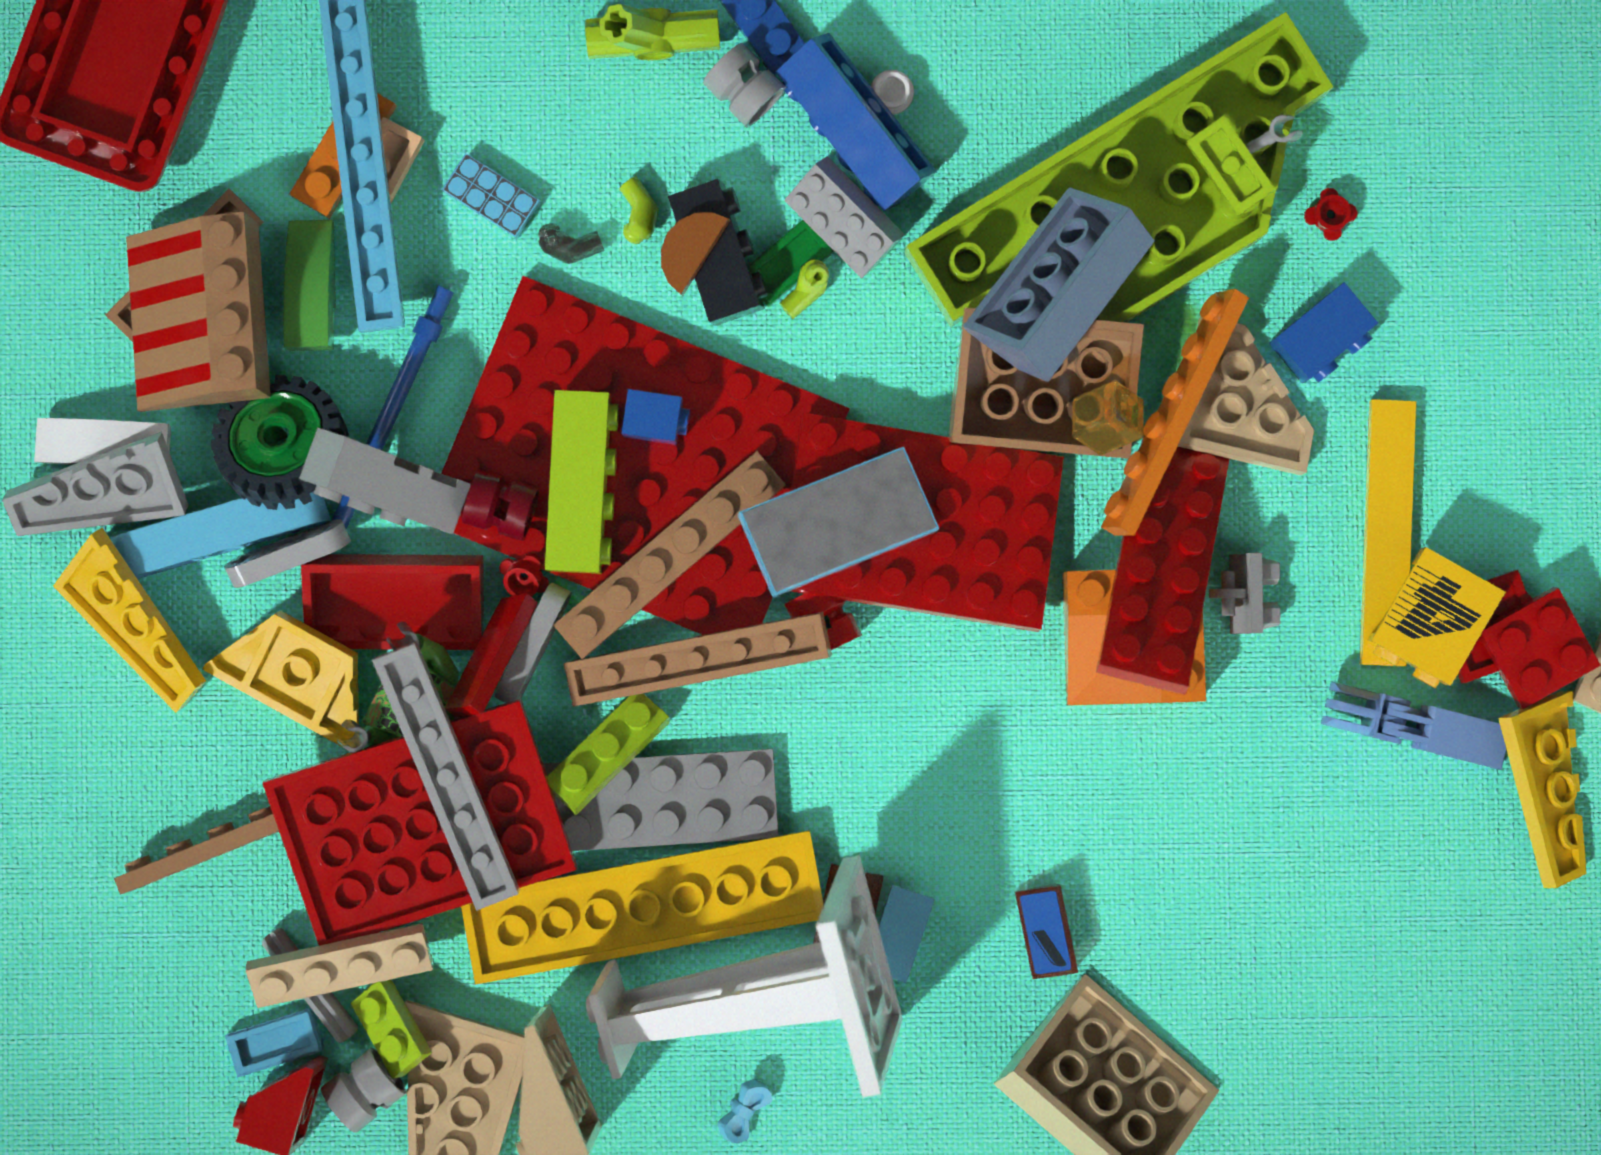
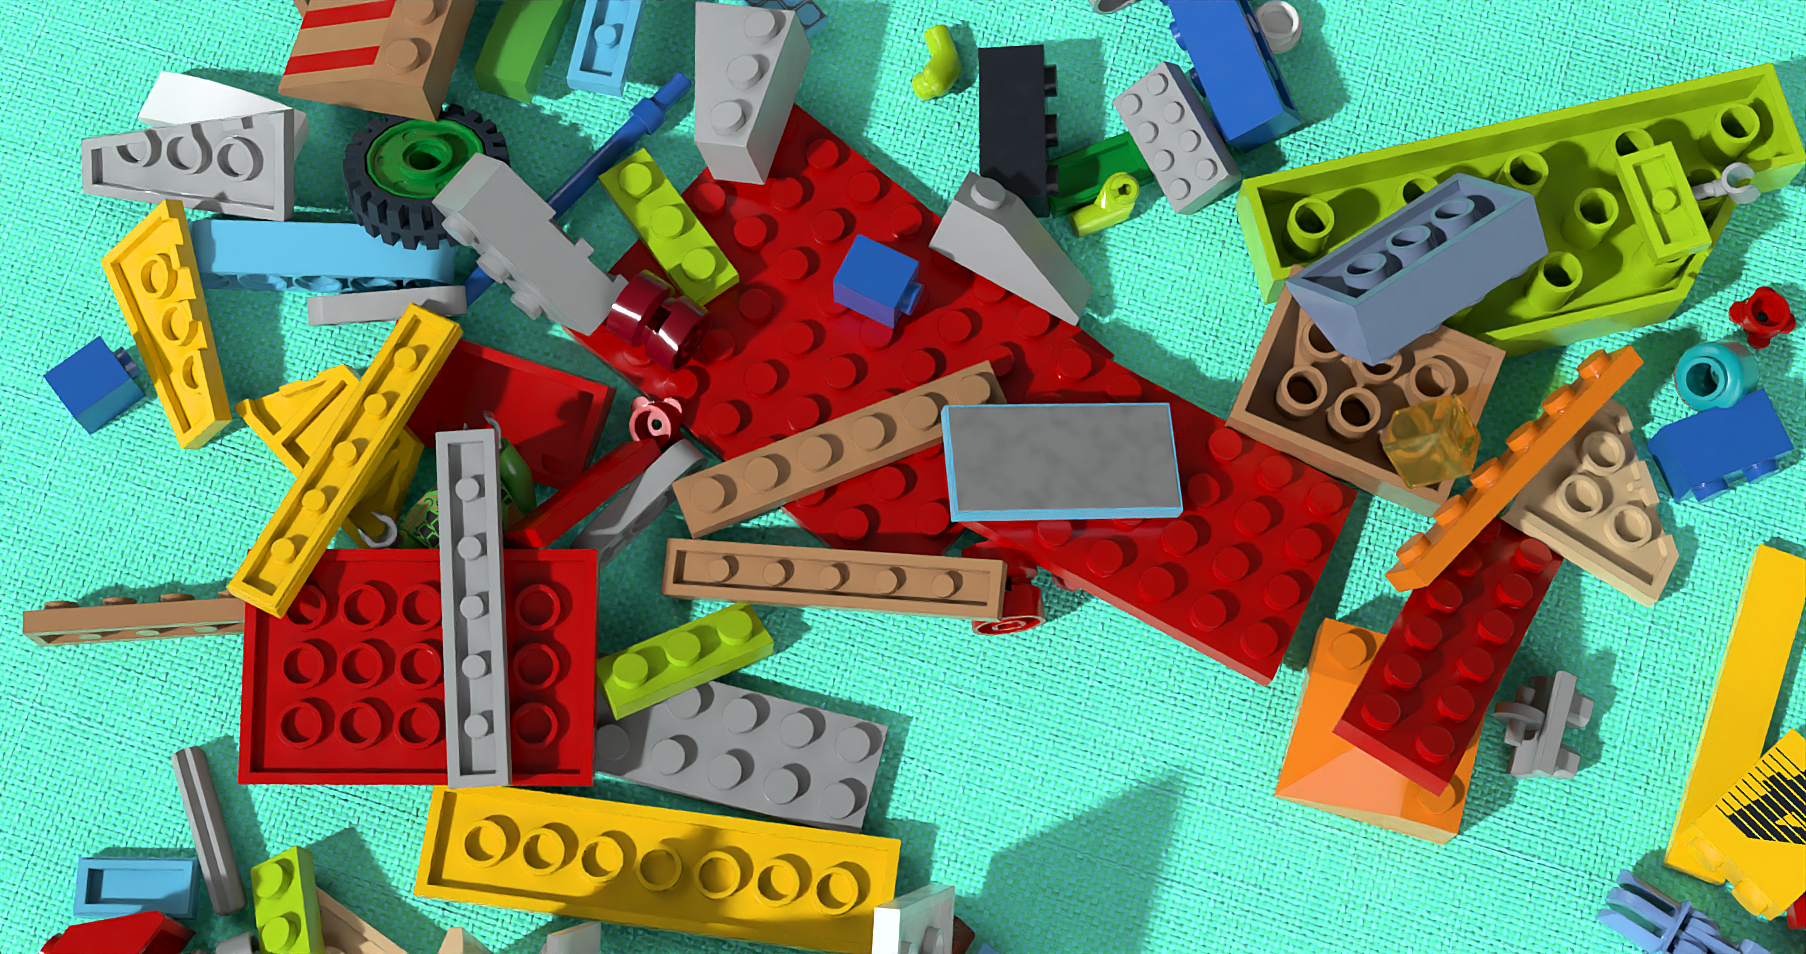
camera: 15 degrees right, 15 degrees down
tan plate [245,923,433,1008] -> none
clear smoke arm [538,223,605,264] -> none
lime brick [545,390,619,574] -> none
dark orange tile [661,212,730,296] -> none
none -> blue brick [42,336,146,435]
none -> yellow tile [226,302,463,619]
none -> lime plate [598,147,739,306]
none -> light grey wedge [695,1,812,185]
none -> light grey slope [928,170,1094,326]
none -> teal head [1674,339,1760,412]

